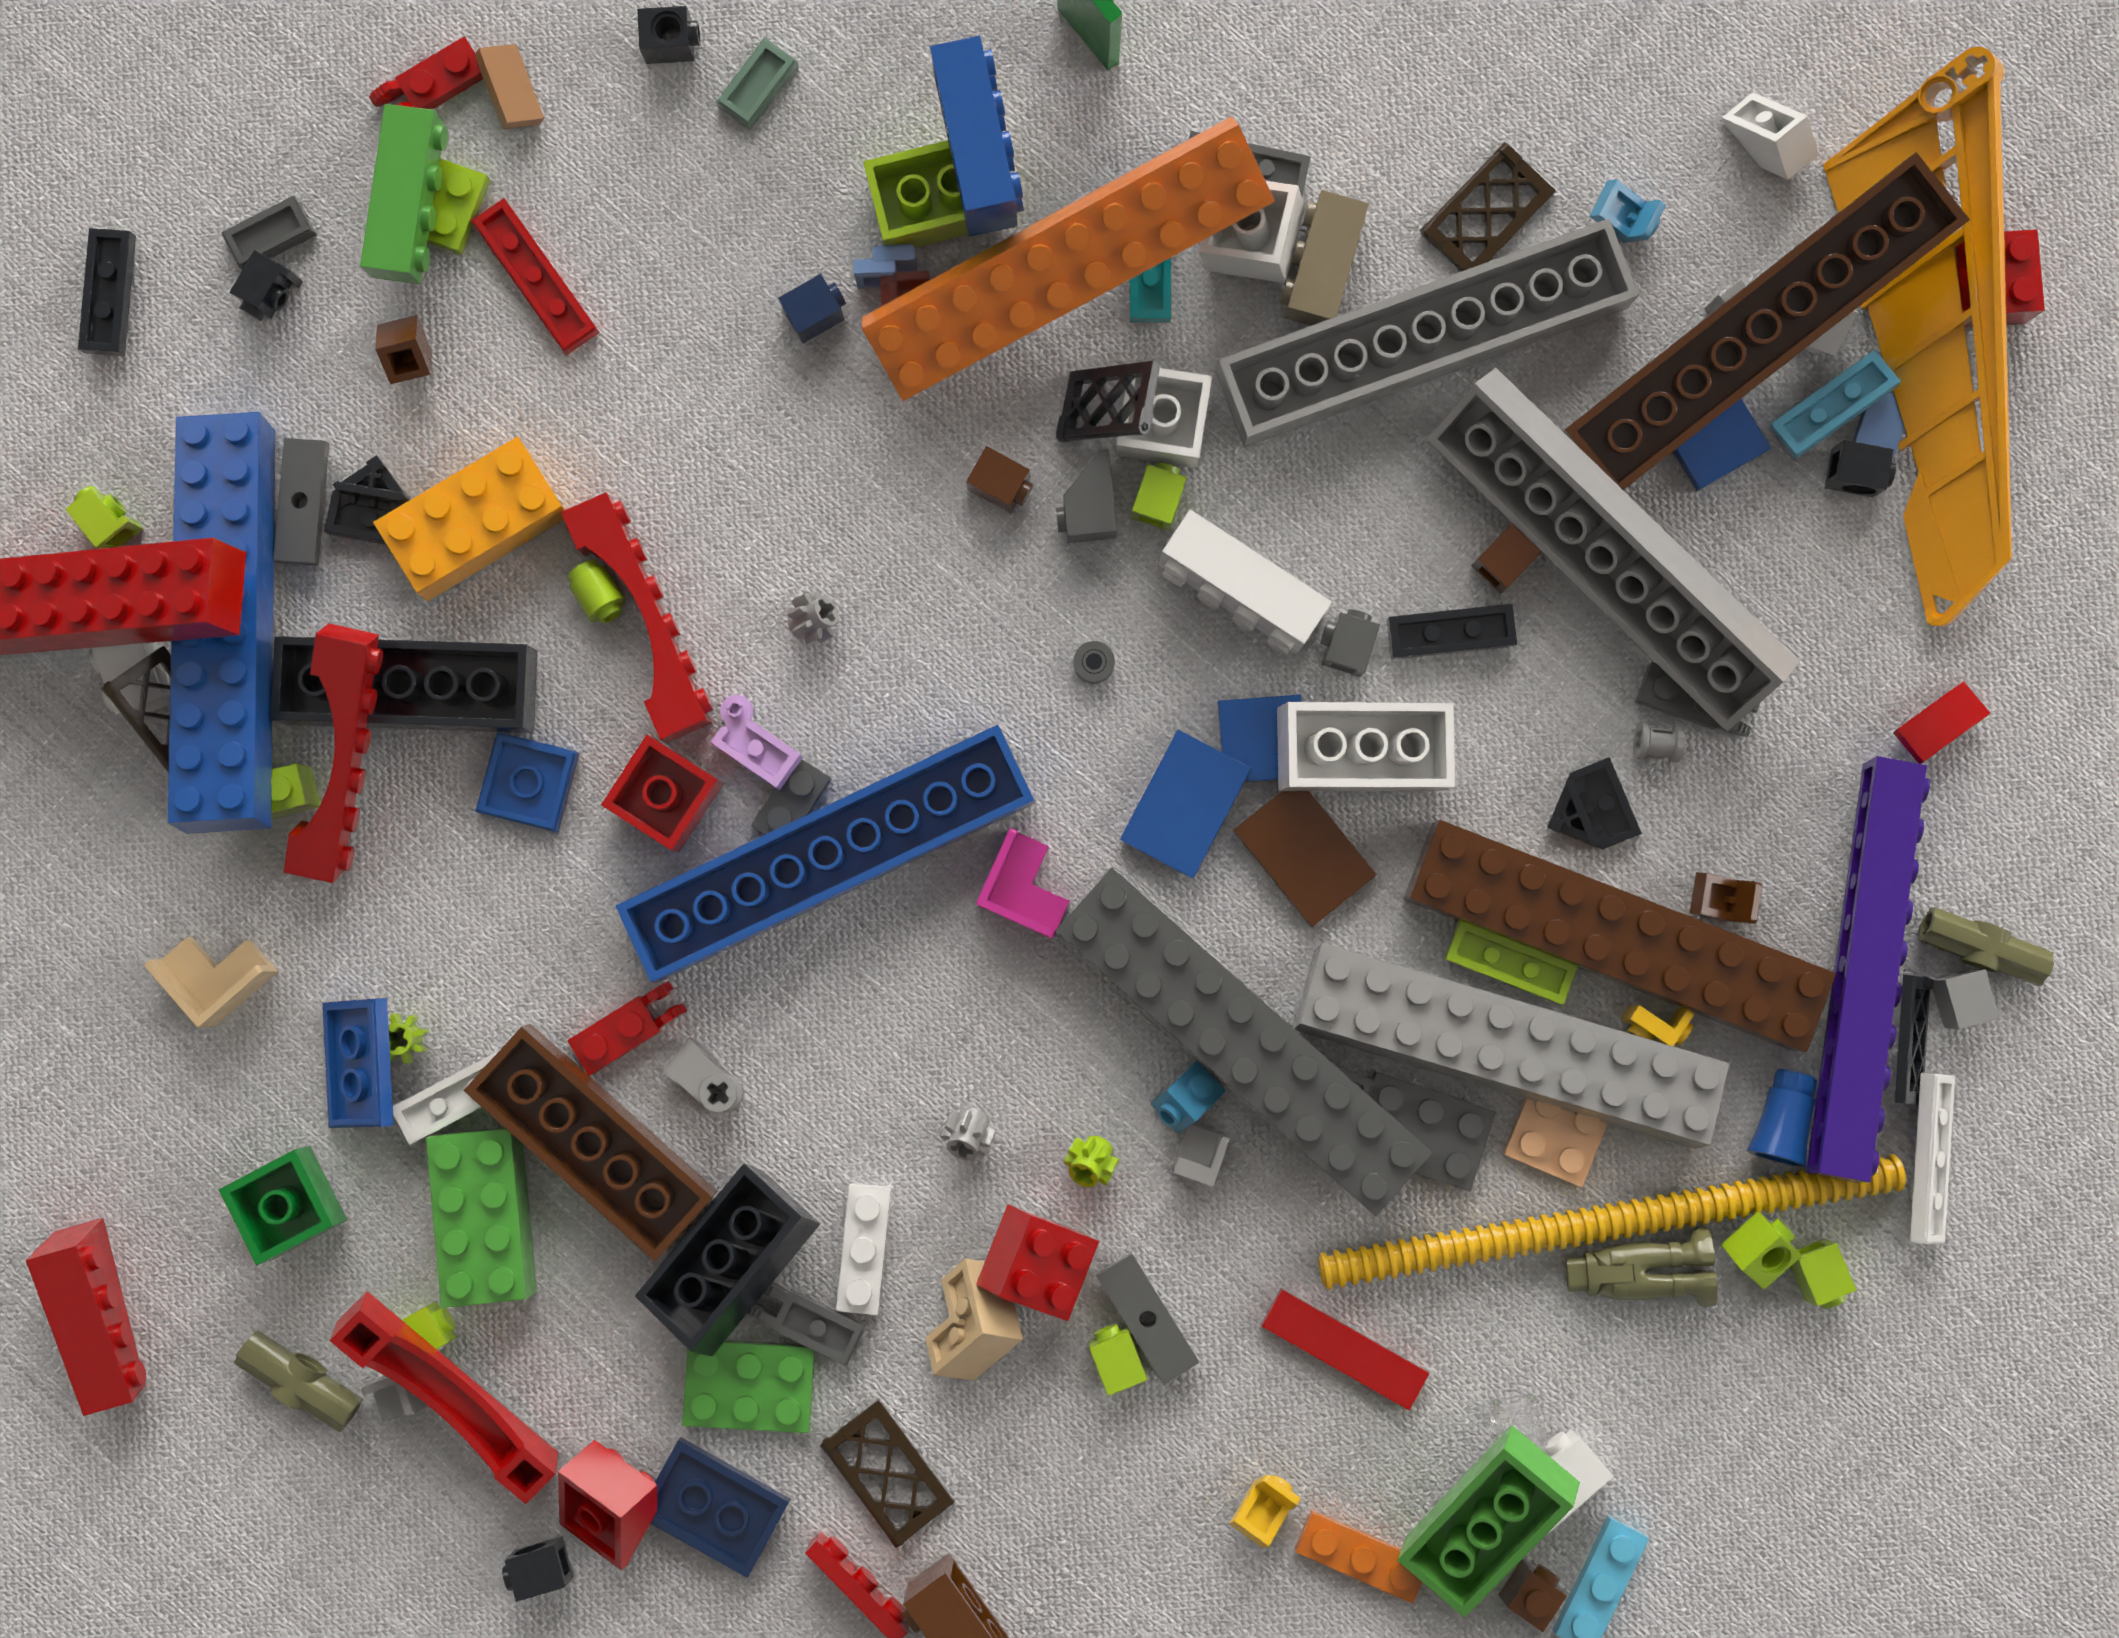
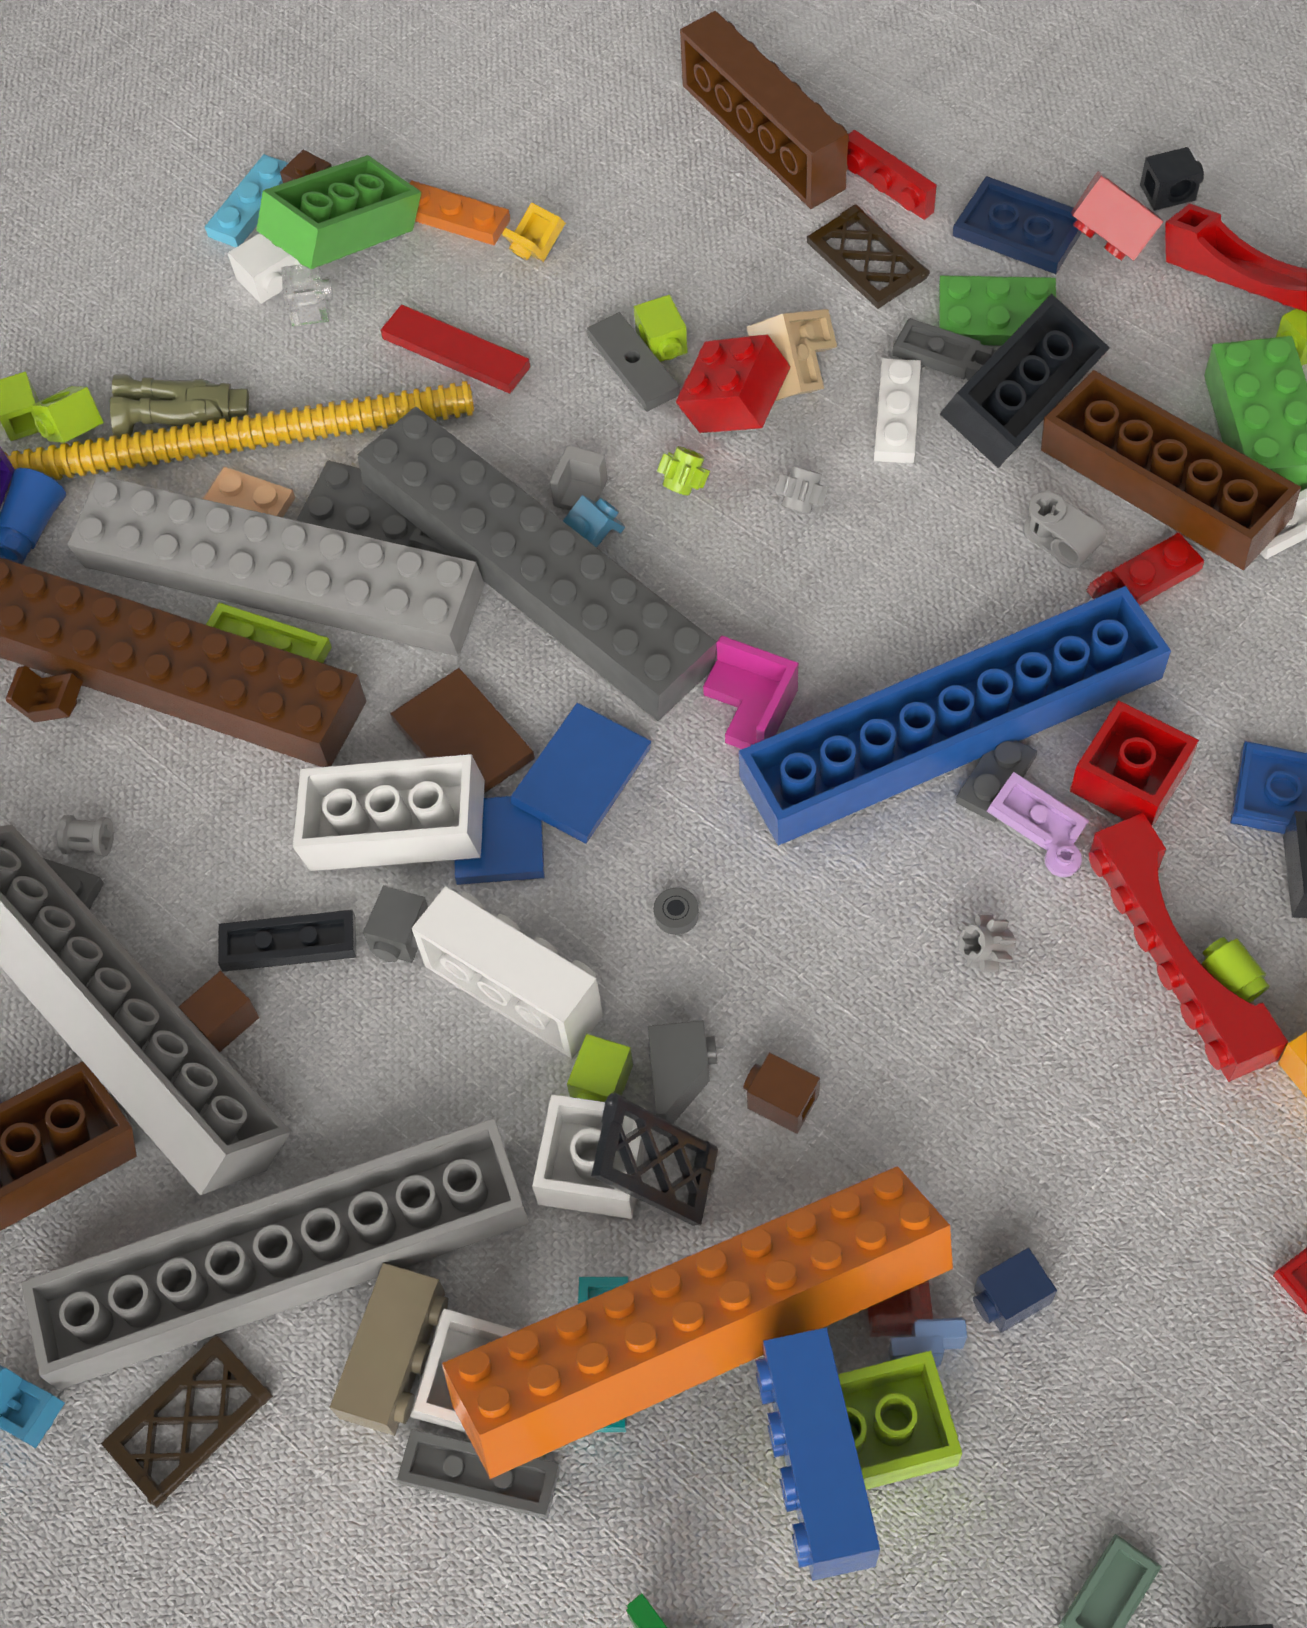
camera: 175 degrees left, 25 degrees down
black slope [1547,757,1642,850] -> none
yellow bracket [1620,1005,1695,1046] -> none

